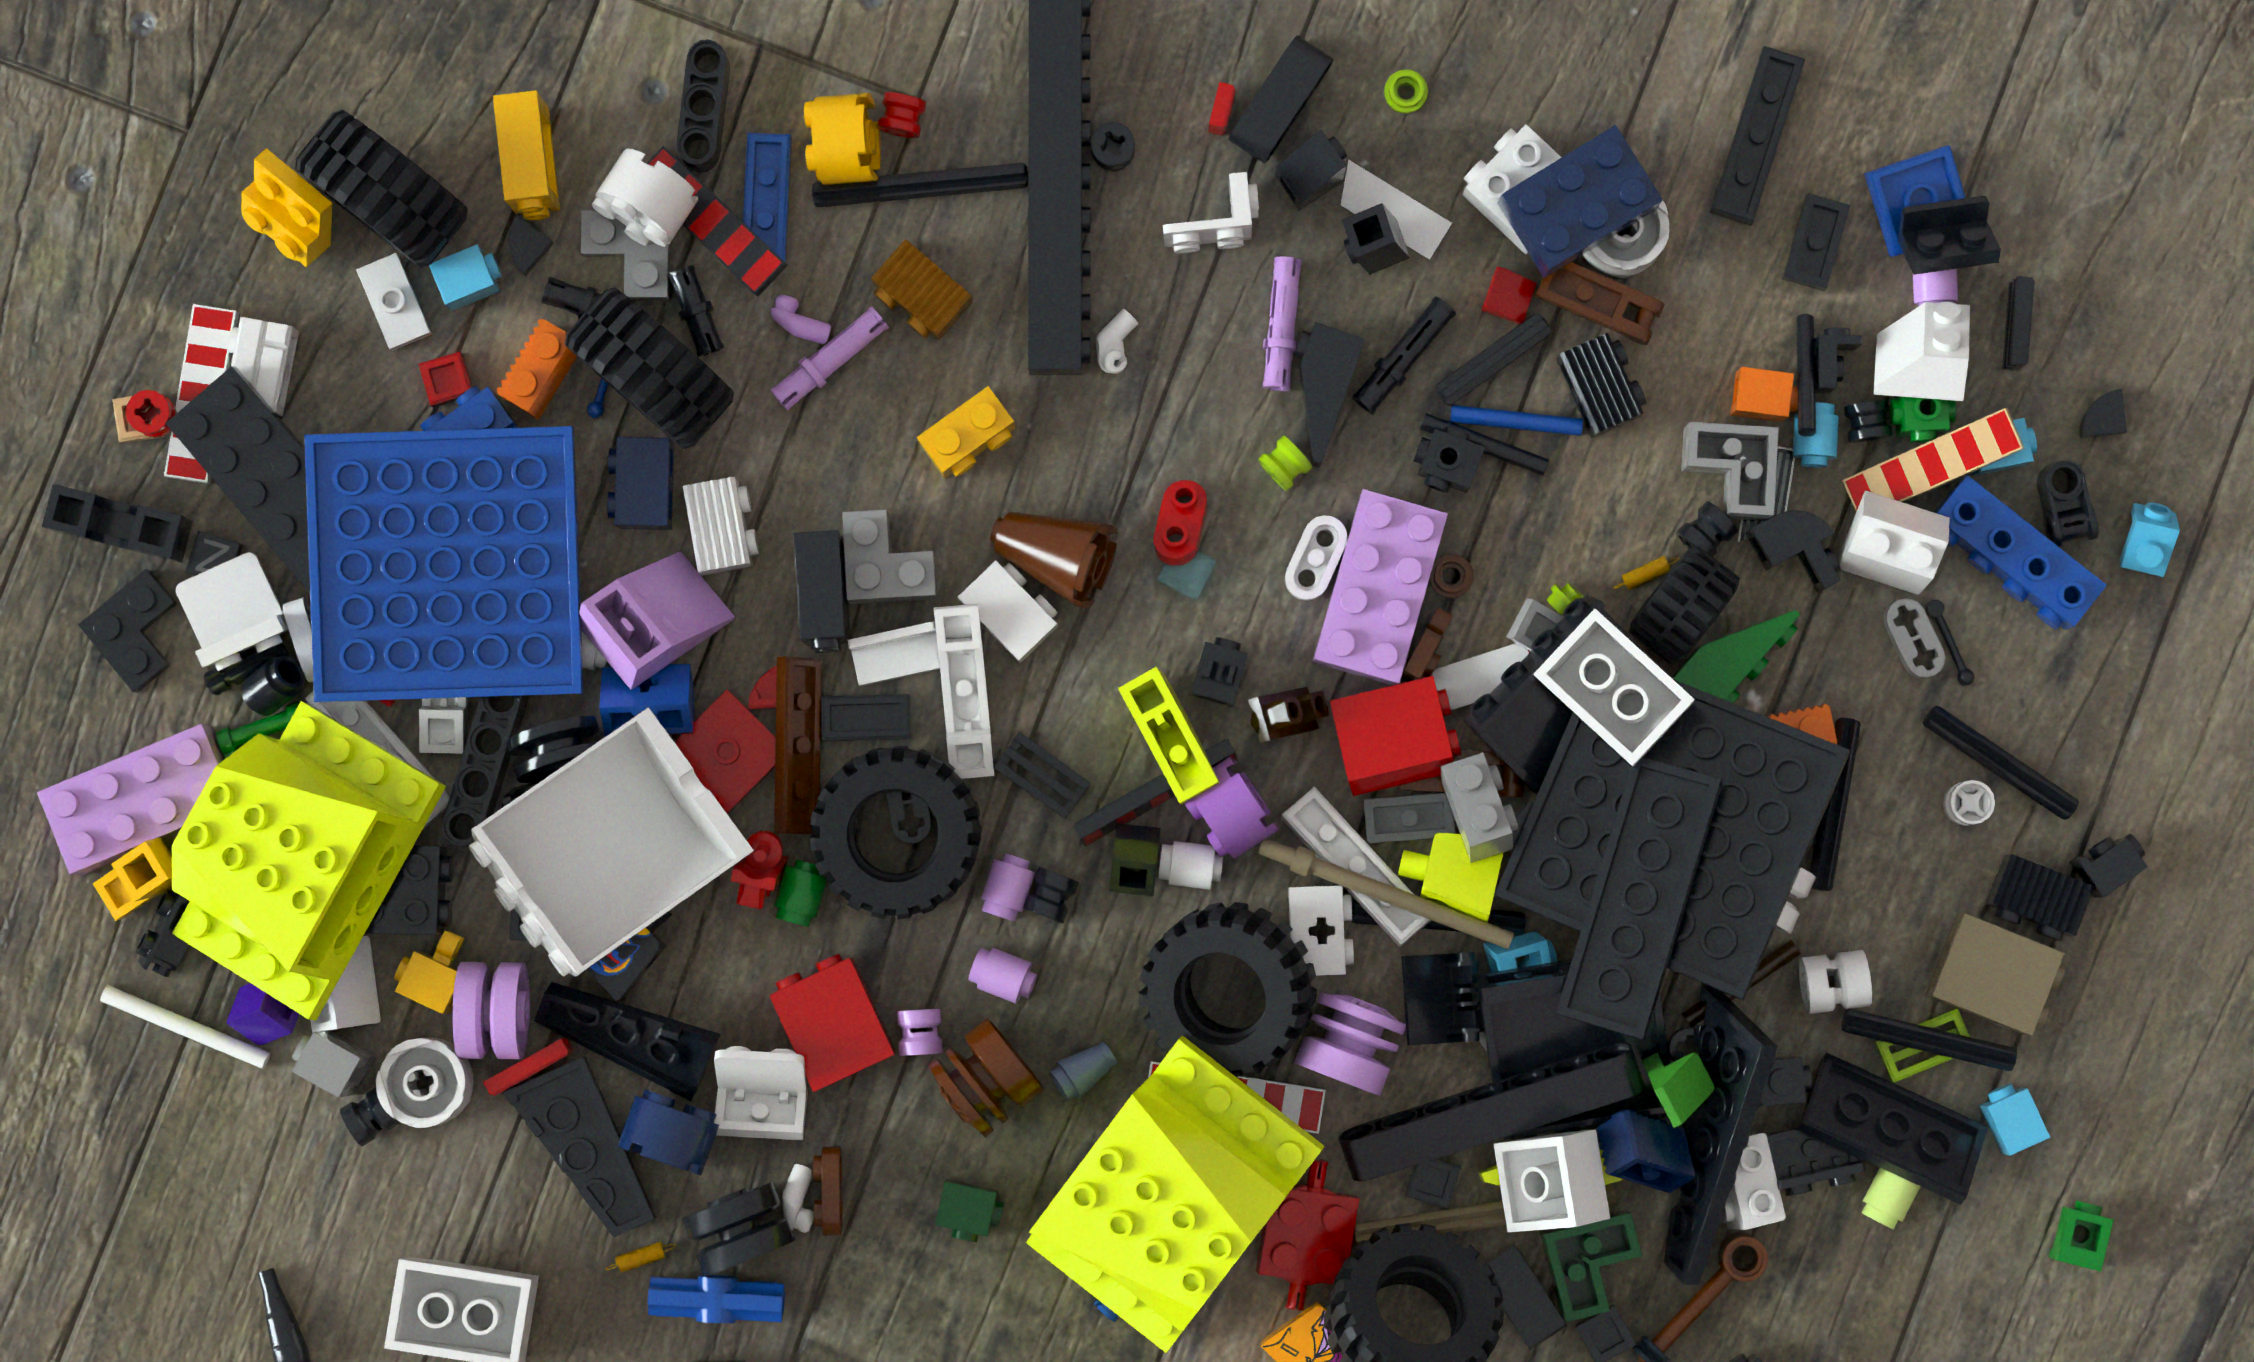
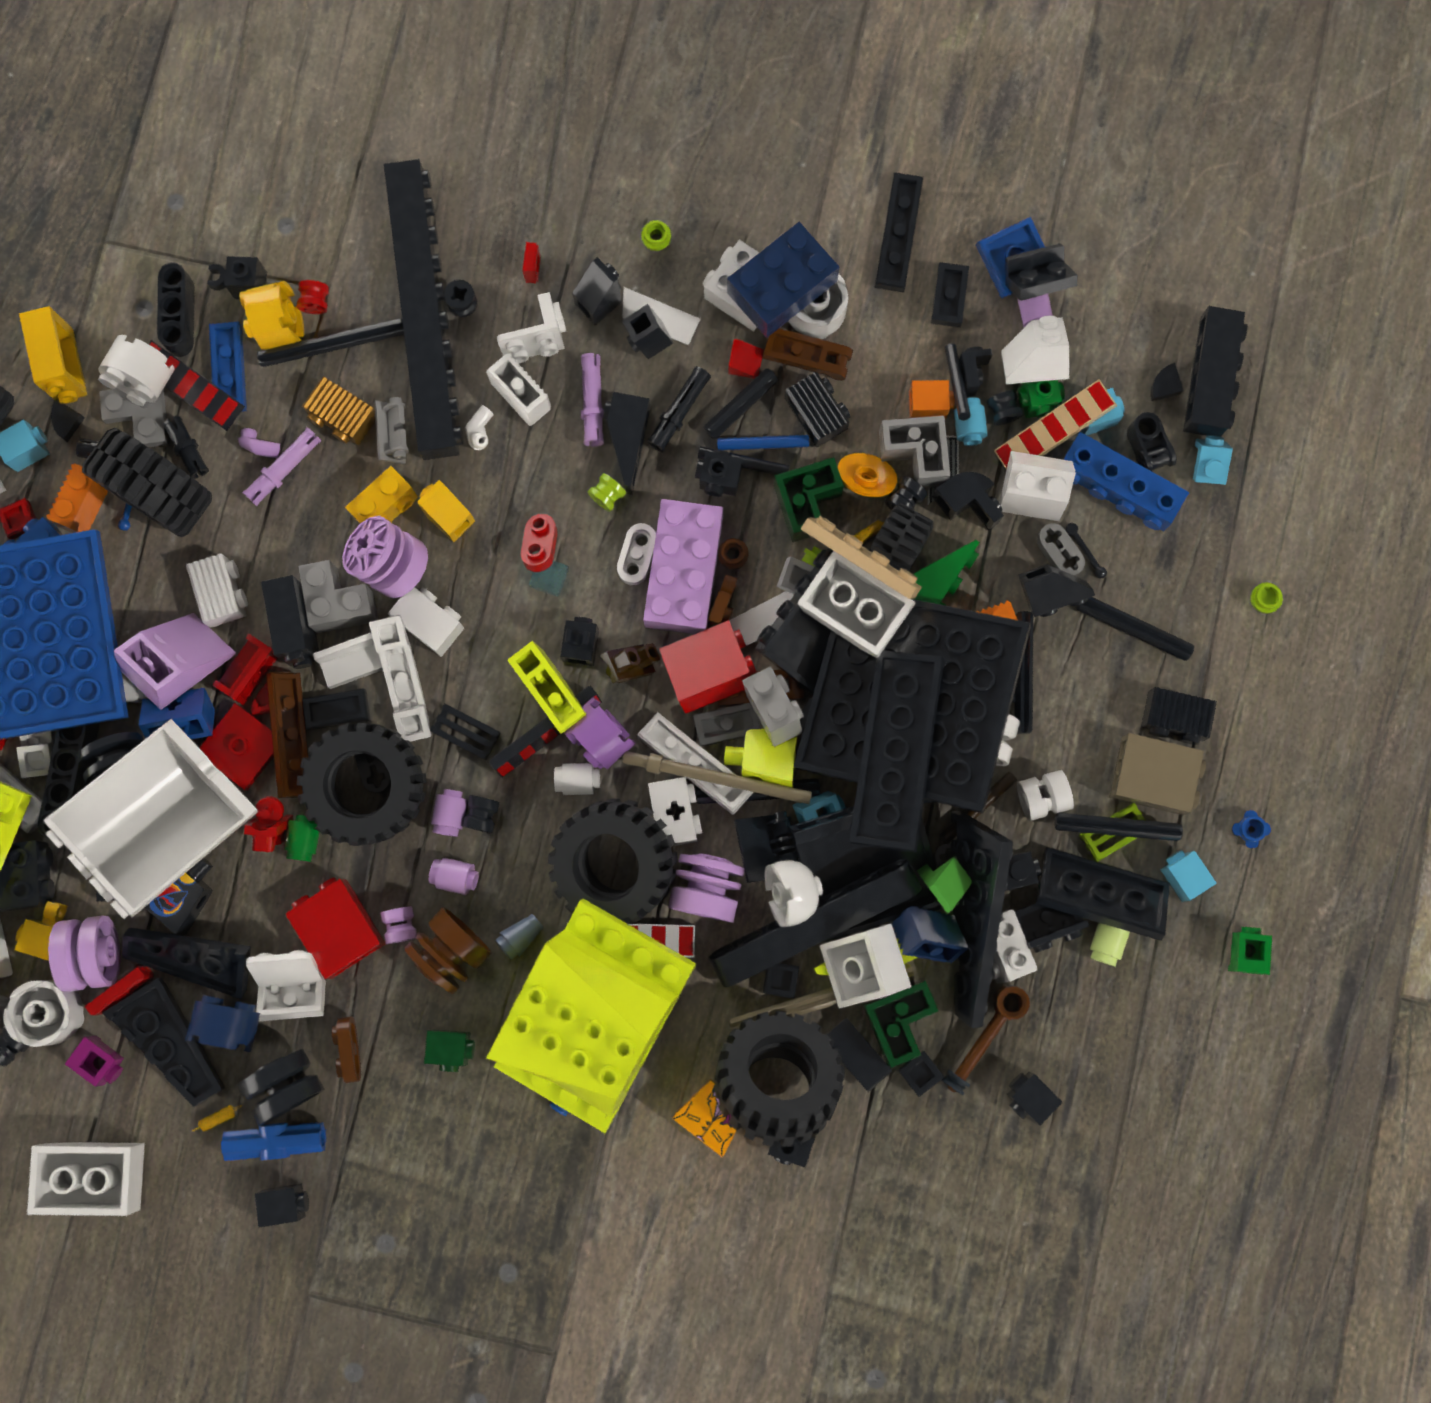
camera: 10 degrees left, 5 degrees down
dark blue brick [607,437,674,530] -> none
white arm [781,1164,814,1233] -> none
reddish brown cone [990,512,1118,609] -> none
black brick [1109,823,1161,896] -> none
black beam [1228,35,1334,164] -> none
red plate [1255,1159,1359,1311] -> none
white wheel [1943,780,1995,826] -> none
black tile [2002,276,2035,371] -> none
black brick [2069,833,2147,898] -> none
none -> magenta brick [65,1036,124,1087]
none -> black brick [207,256,267,299]
none -> red hinge [212,634,277,705]
none -> lavender wheel [342,516,428,599]
none -> light grey hinge [374,397,409,464]
none -> yellow slope [417,480,475,543]
none -> white brick [486,353,551,426]
none -> white cylinder [765,860,823,927]
none -> dark green brick [774,457,844,543]
none -> tan wing [801,516,922,599]
none -> light orange dish [838,453,898,497]
none -> black slope [1018,564,1095,617]
none -> black brick [1183,306,1248,437]
none -> blue plate [1232,810,1271,849]
none -> lime plate [1250,582,1283,614]

